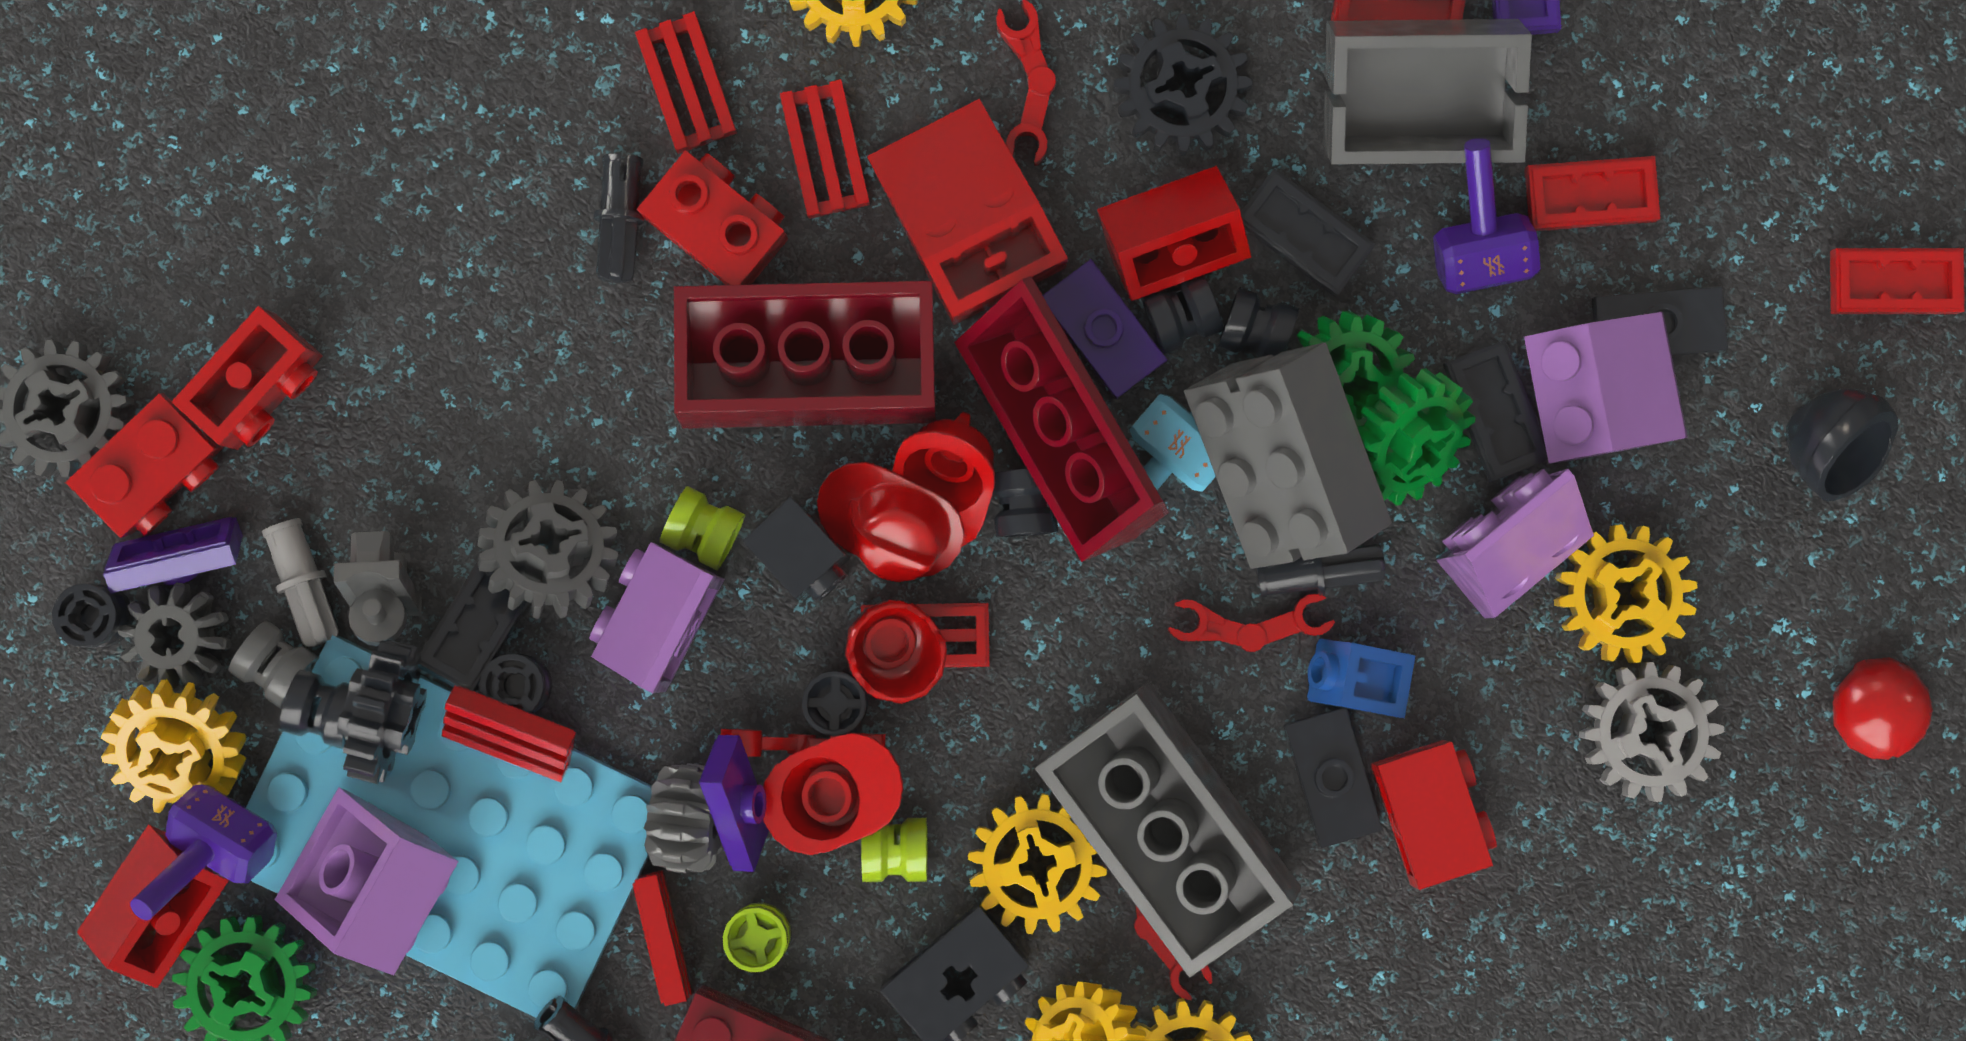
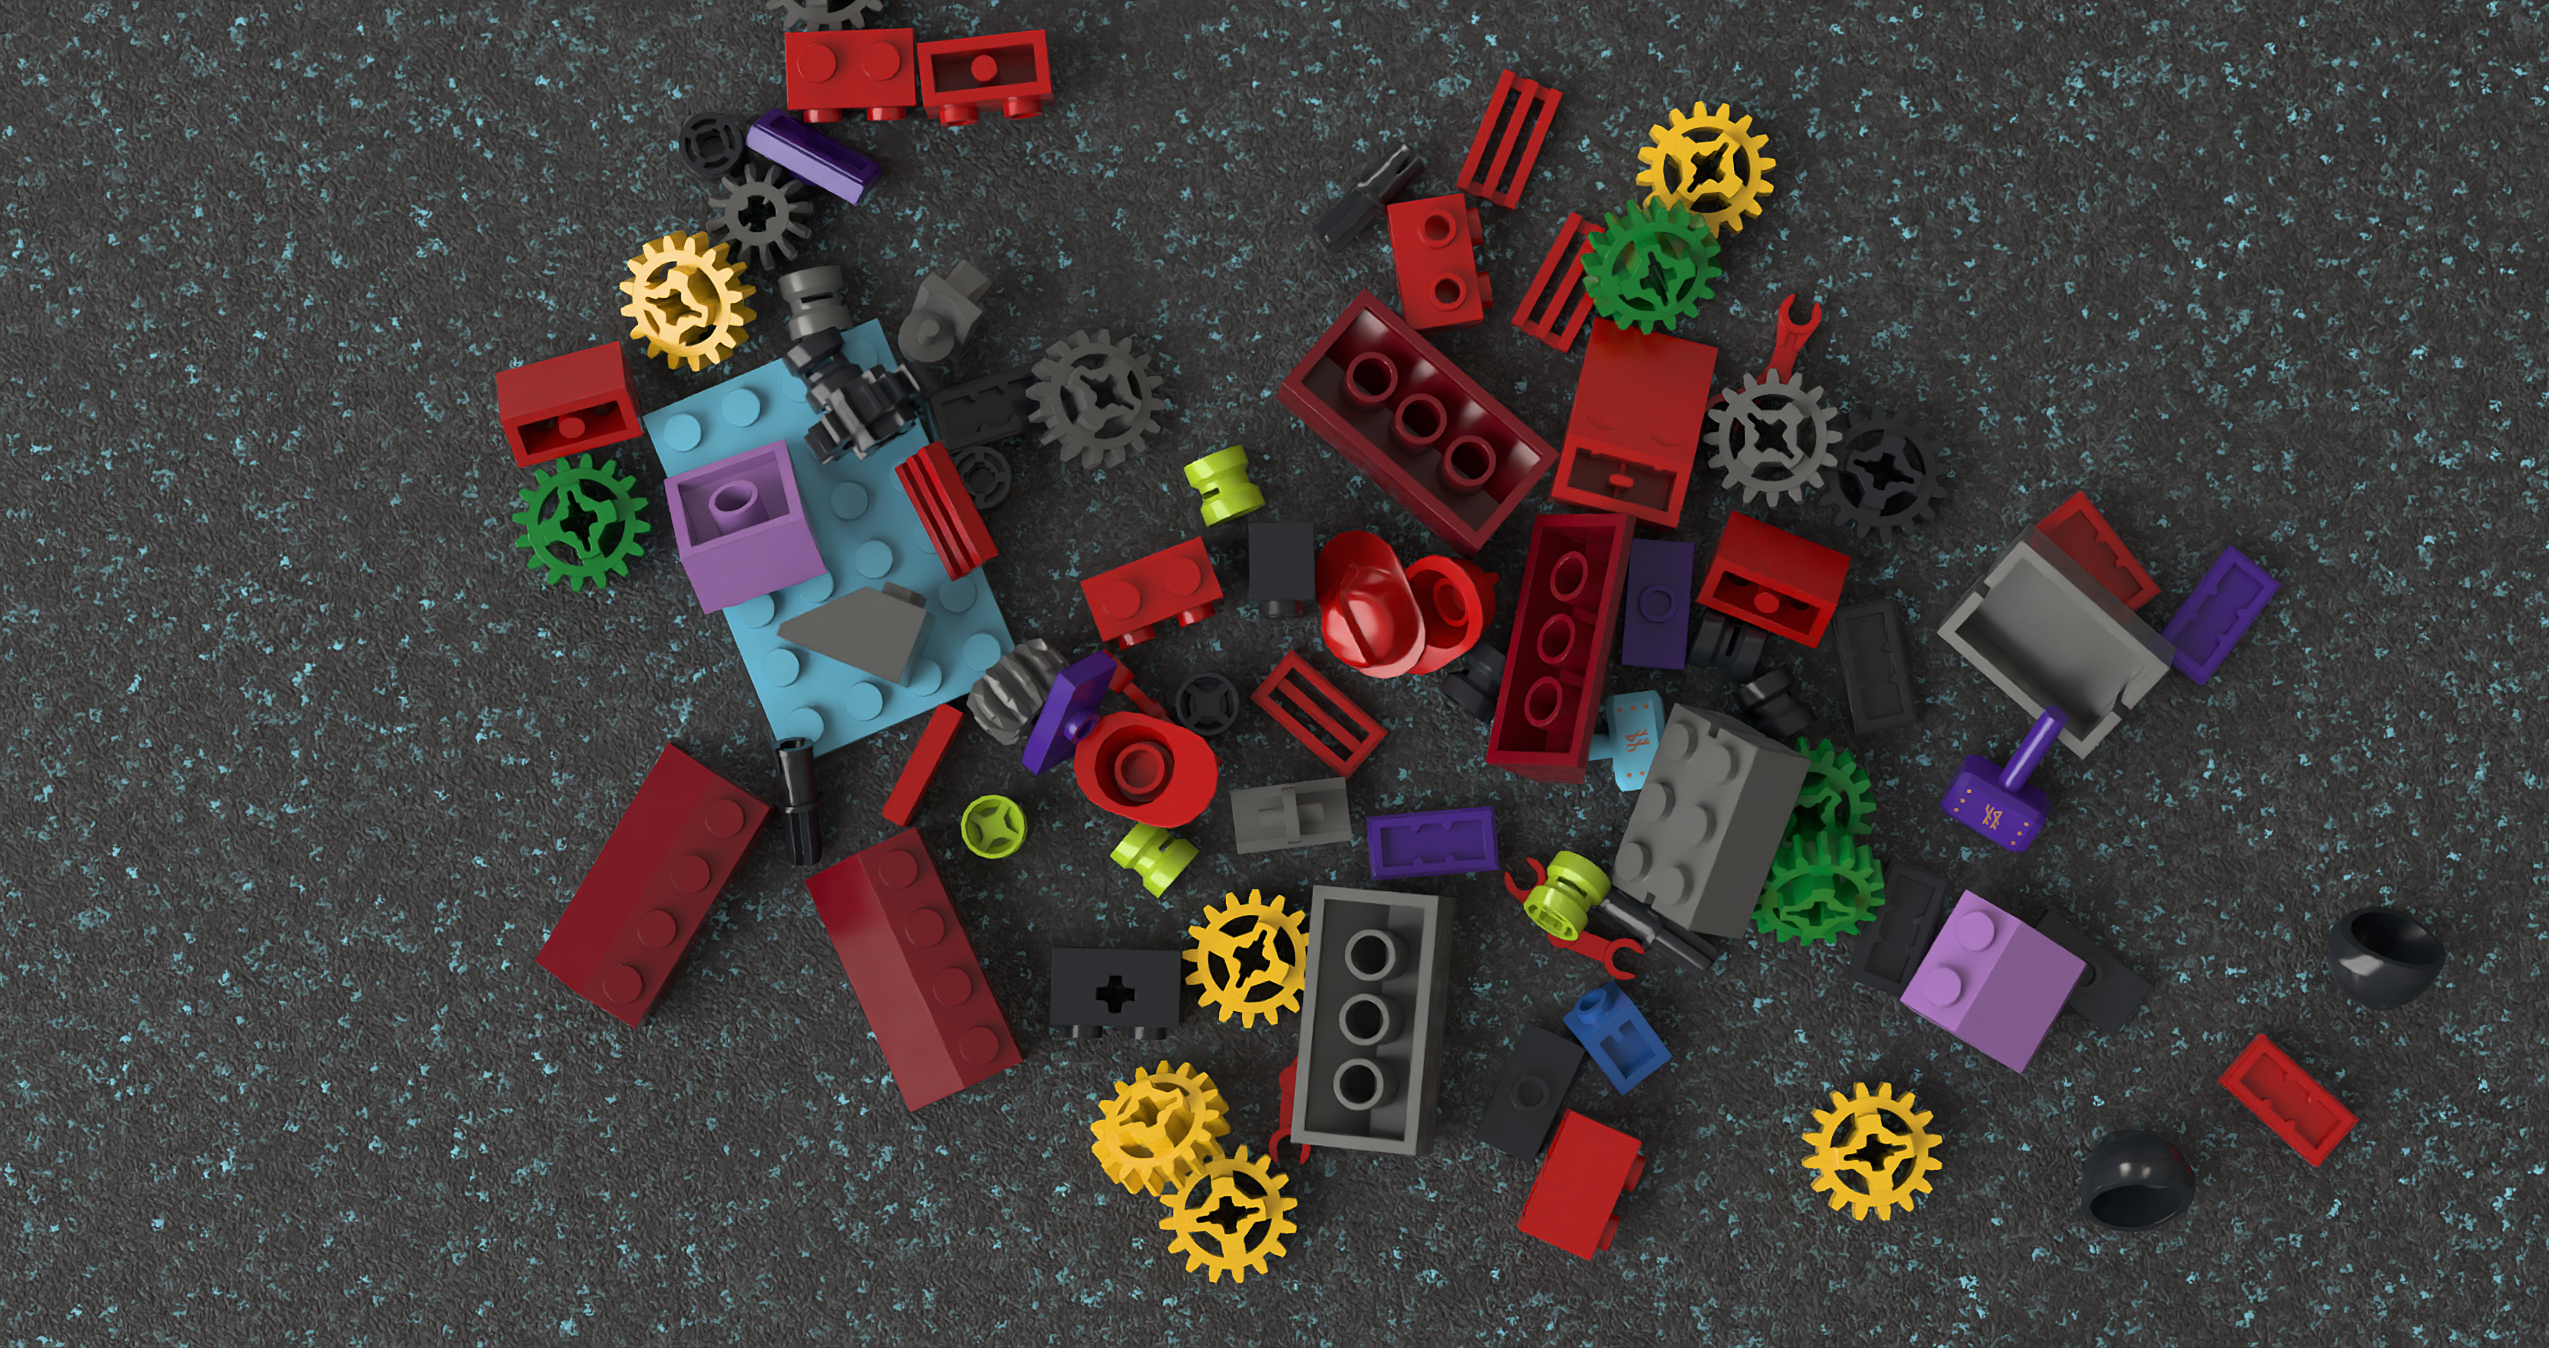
camera: 40 degrees right, 0 degrees up
dark purple piece [130,784,277,920] -> none
light grey axle [262,518,339,647] -> none
medium lavender slope [589,542,725,693] -> none
red hair [845,600,947,704] -> none
medium lavender slope [1436,469,1594,618] -> none
red plate [1525,156,1660,231] -> none
light grey gear [1579,662,1724,802] -> none
none -> dark grey slope [776,581,937,688]
none -> red brick [1080,536,1224,651]
none -> dark grey hips [1230,776,1353,855]
none -> dark purple plate [1366,806,1500,881]
none -> lime wheel [1524,851,1611,941]
none -> green gear [1581,195,1723,334]
none -> dark grey gear [1703,368,1845,510]
none -> black hat [2327,906,2446,1011]

